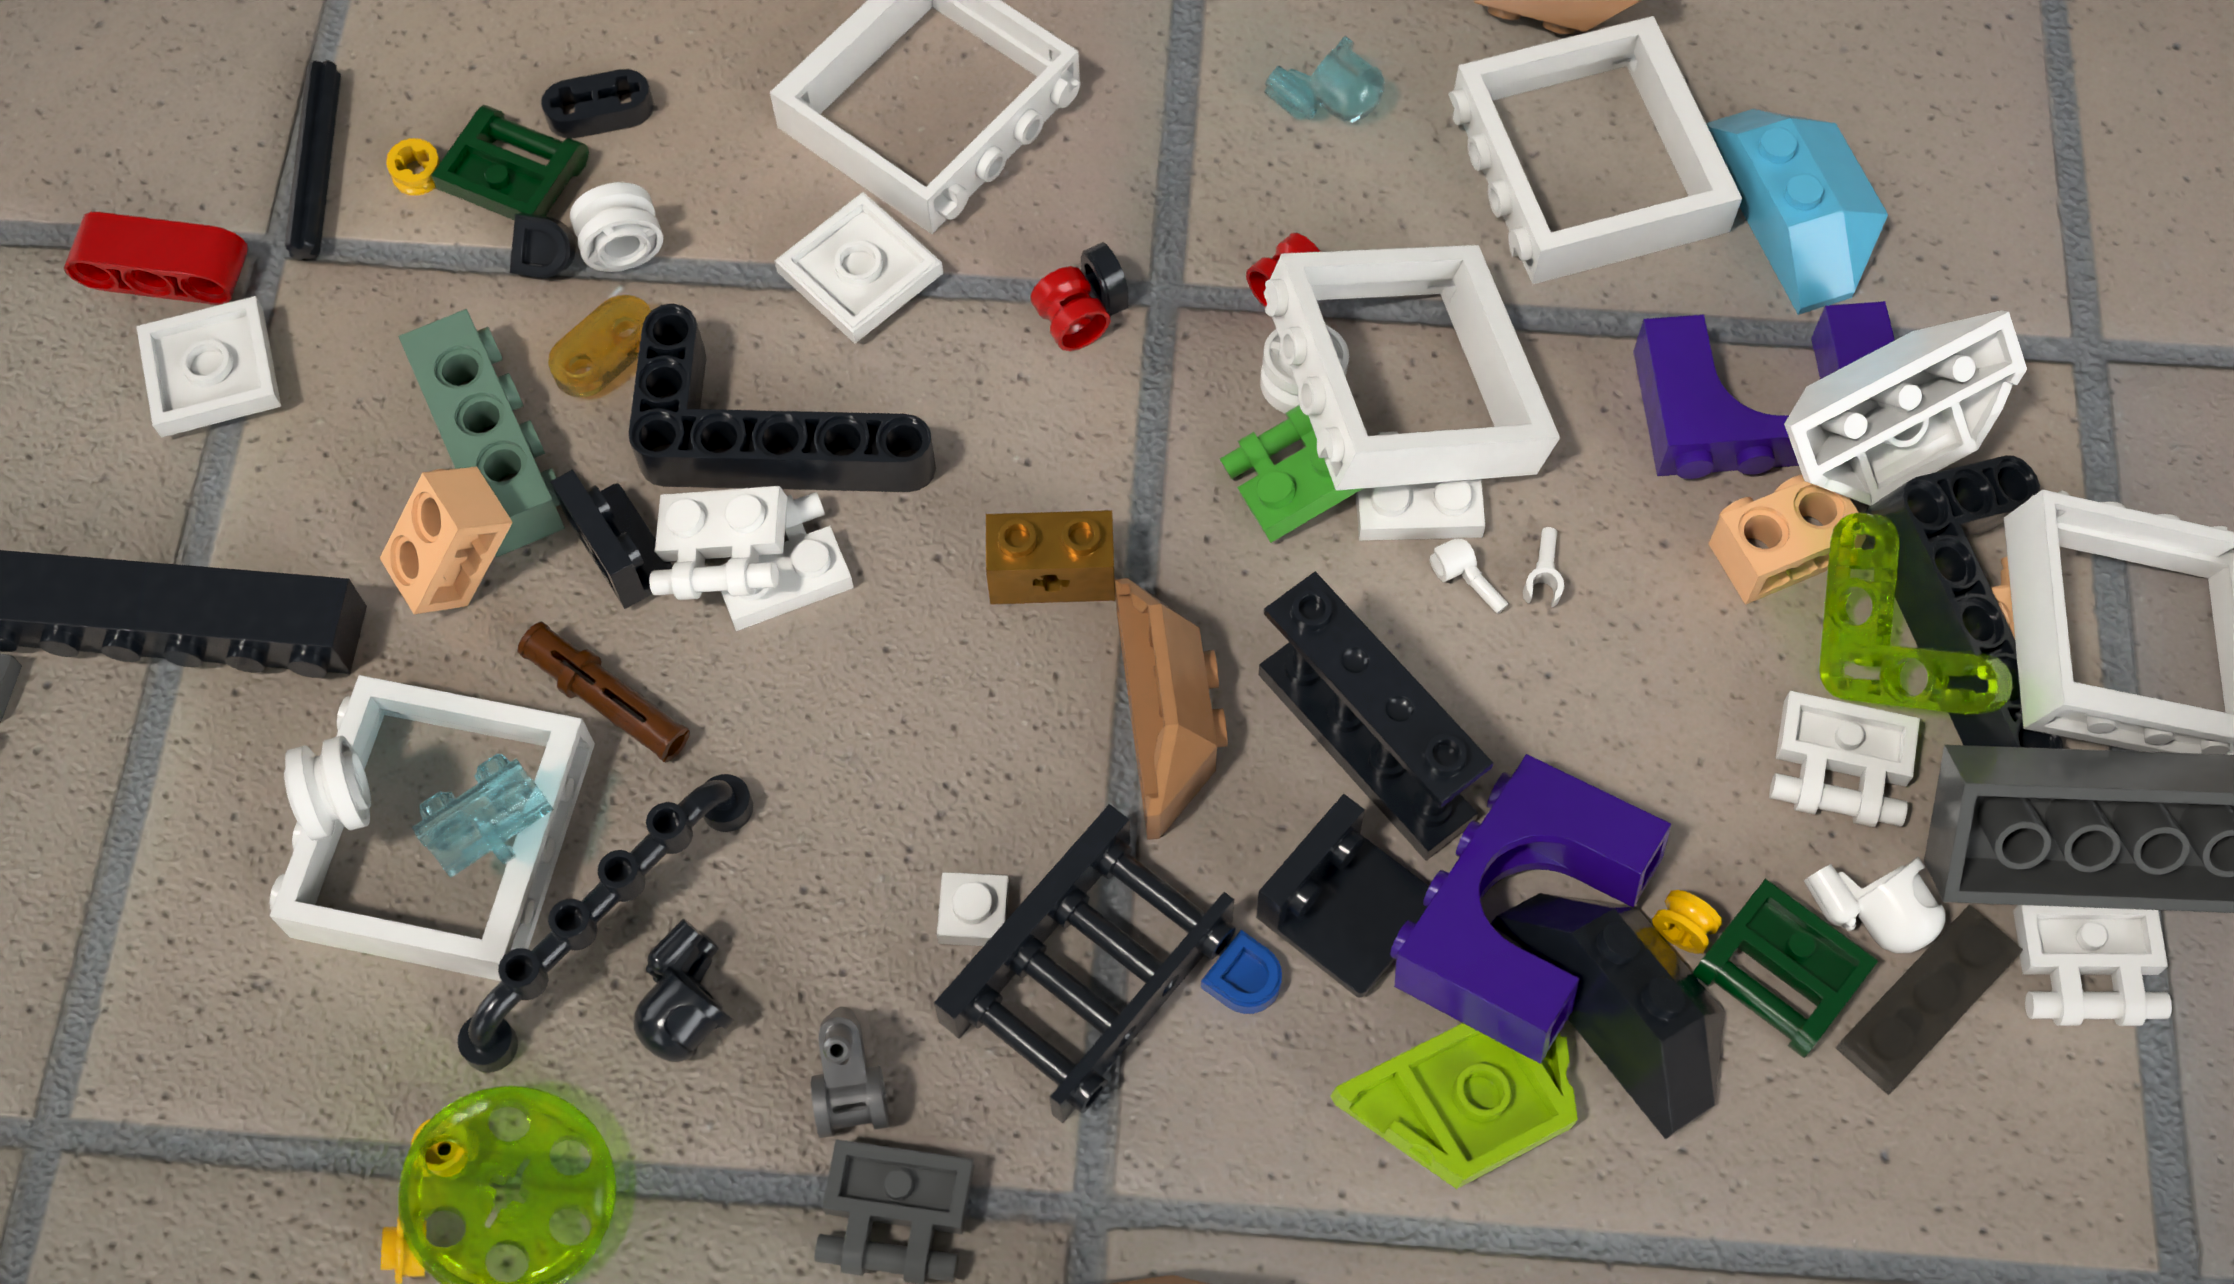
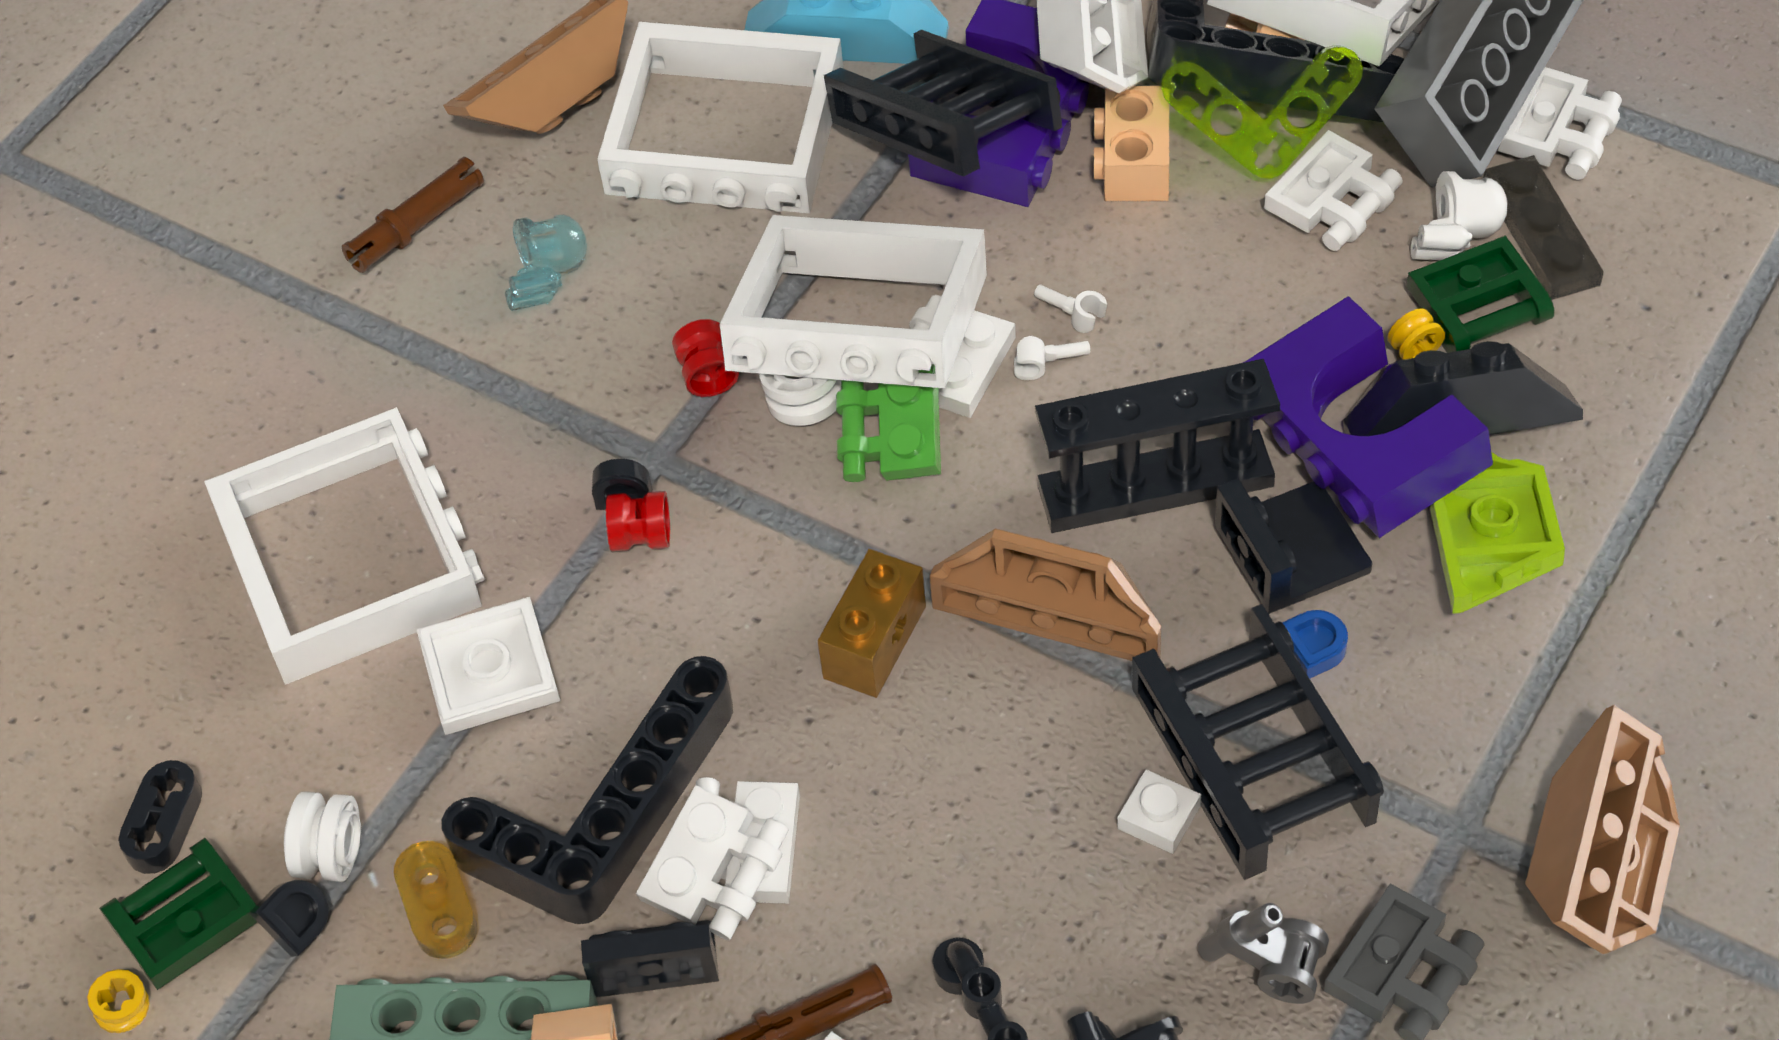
camera: 60 degrees left, 10 degrees down
none -> black fence [824,30,1062,177]

